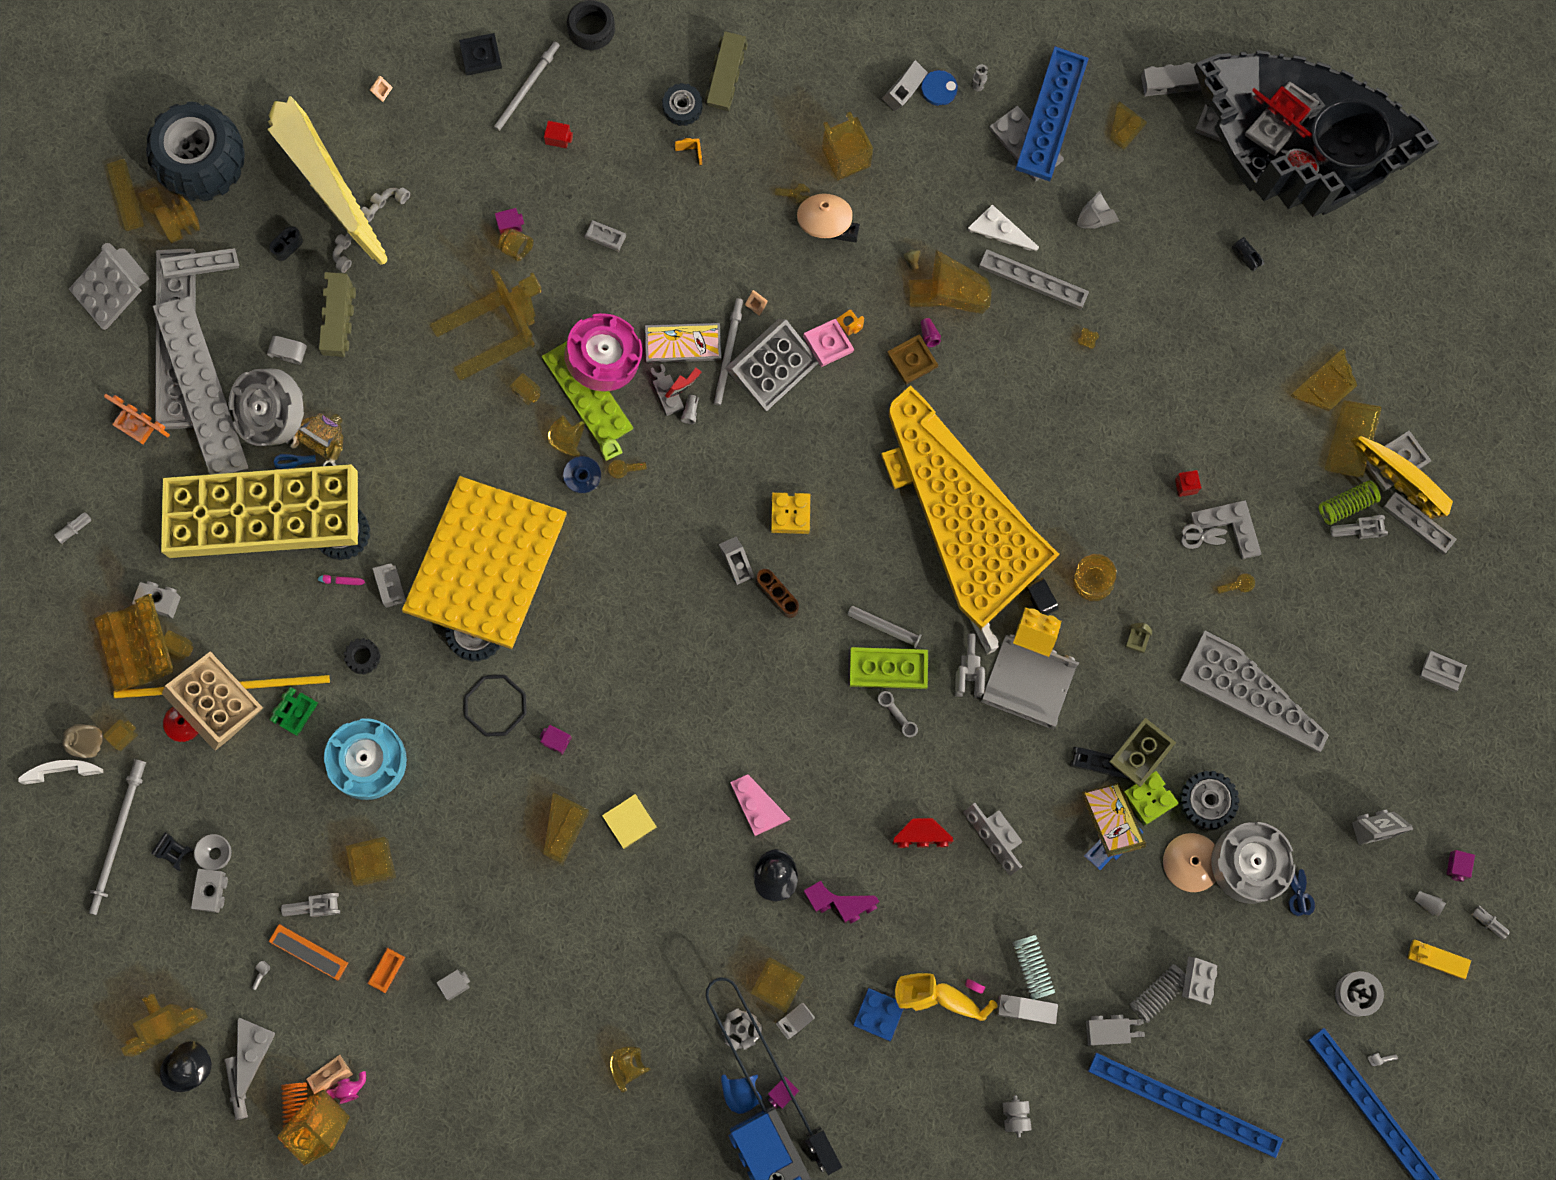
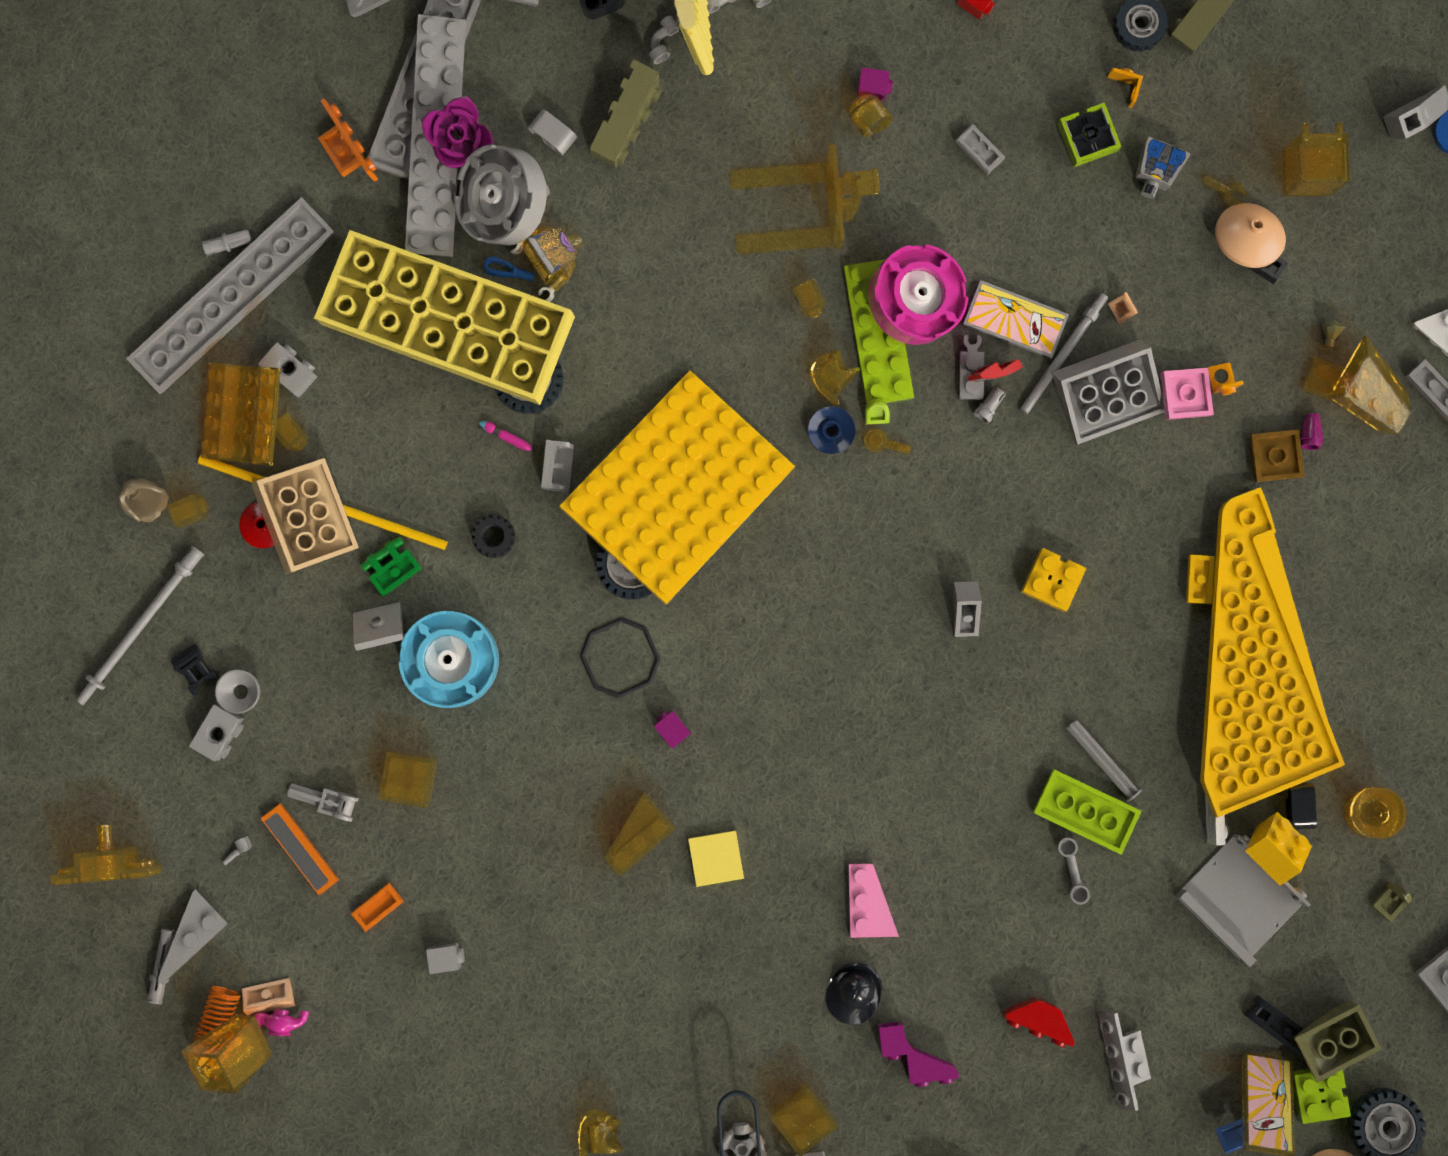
camera: 25 degrees right, 10 degrees up
white slope [18,760,103,785] -> none
black hat [160,1041,212,1092] -> none
reddish brown beam [756,569,799,618] -> none
light grey plant [955,634,985,698] -> none
none -> light grey plate [126,197,335,394]
none -> light grey plate [353,602,404,651]
none -> magenta brick [422,96,494,168]
none -> piece [1057,102,1121,167]
none -> torso [1135,136,1190,199]

